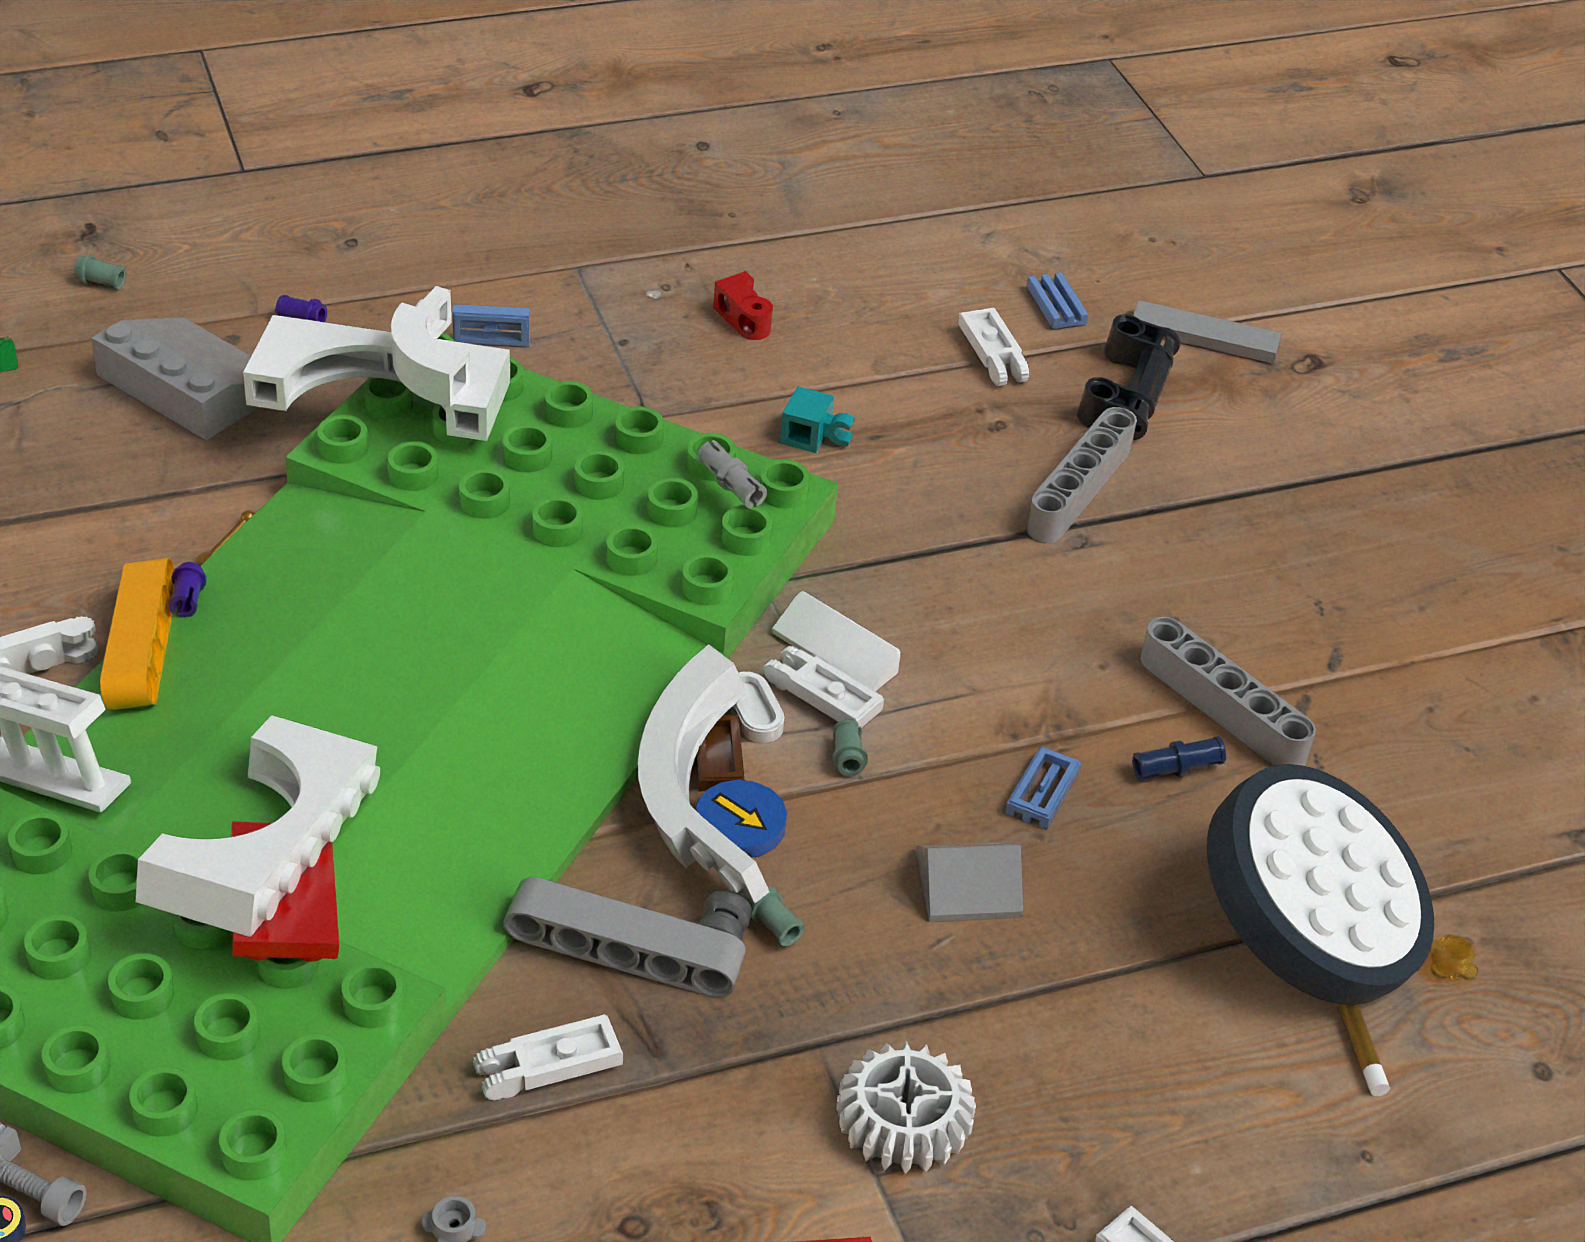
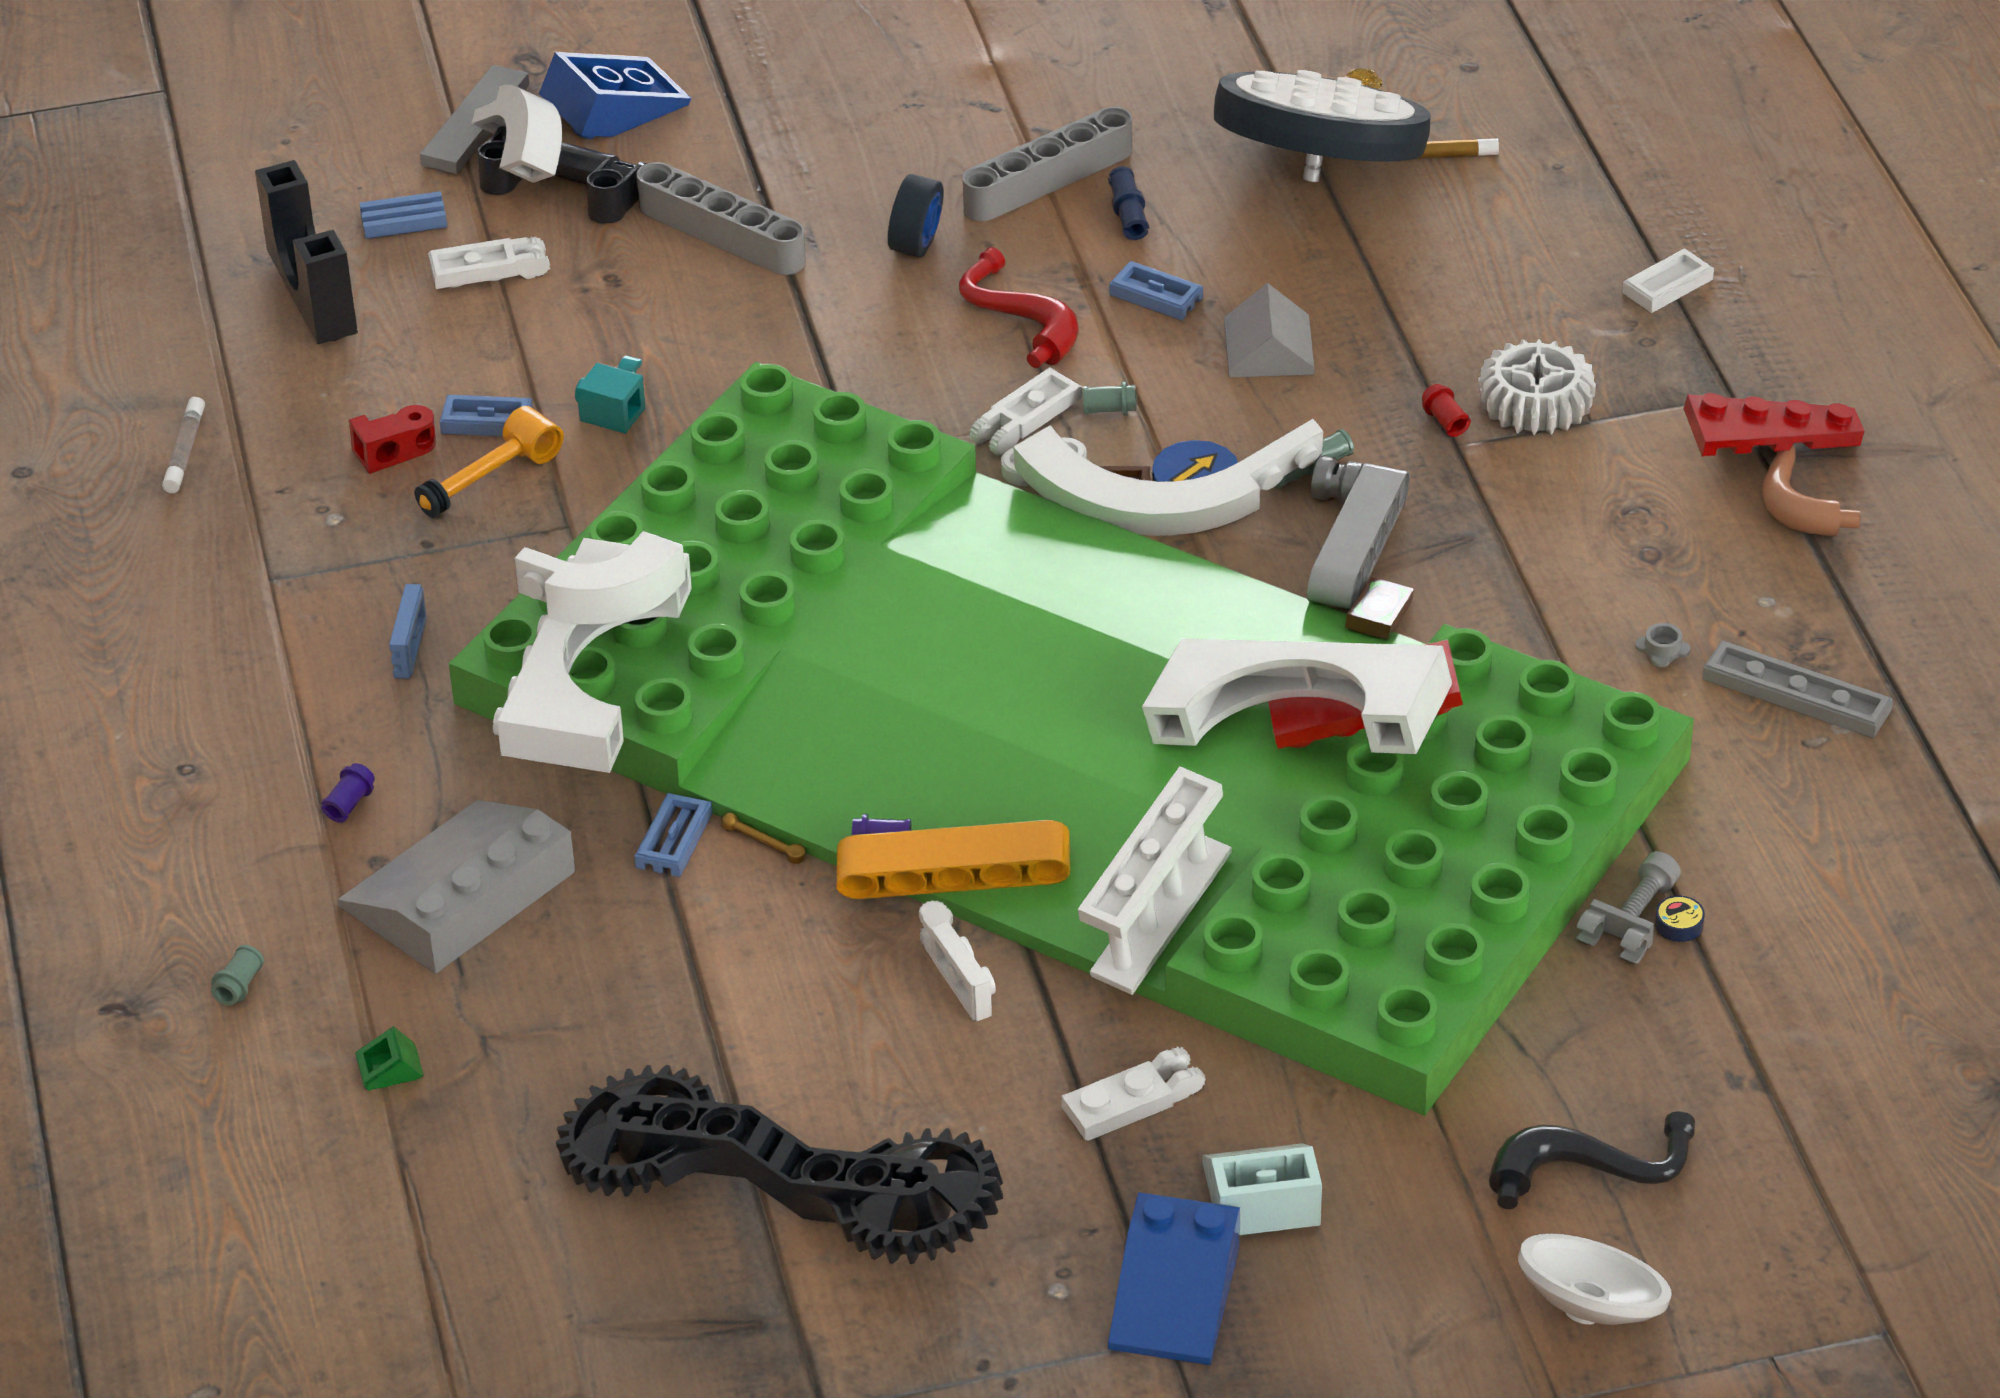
camera: 80 degrees left, 0 degrees up
white hinge [472,1014,623,1101] -> none
light grey pin [697,440,767,509] -> none
white slope [772,591,901,692] -> none
none -> bar [162,397,205,493]
none -> black arch [255,160,358,344]
none -> light orange piece [414,406,564,518]
none -> medium blue tile [440,395,533,436]
none -> white arch [471,84,562,183]
none -> blue slope [539,52,691,139]
none -> medium blue tile [634,793,713,877]
none -> black wheel [888,174,944,257]
none -> red animal [959,247,1079,368]
none -> reddish brown tile [1345,577,1414,640]
none -> red pin [1422,384,1471,437]

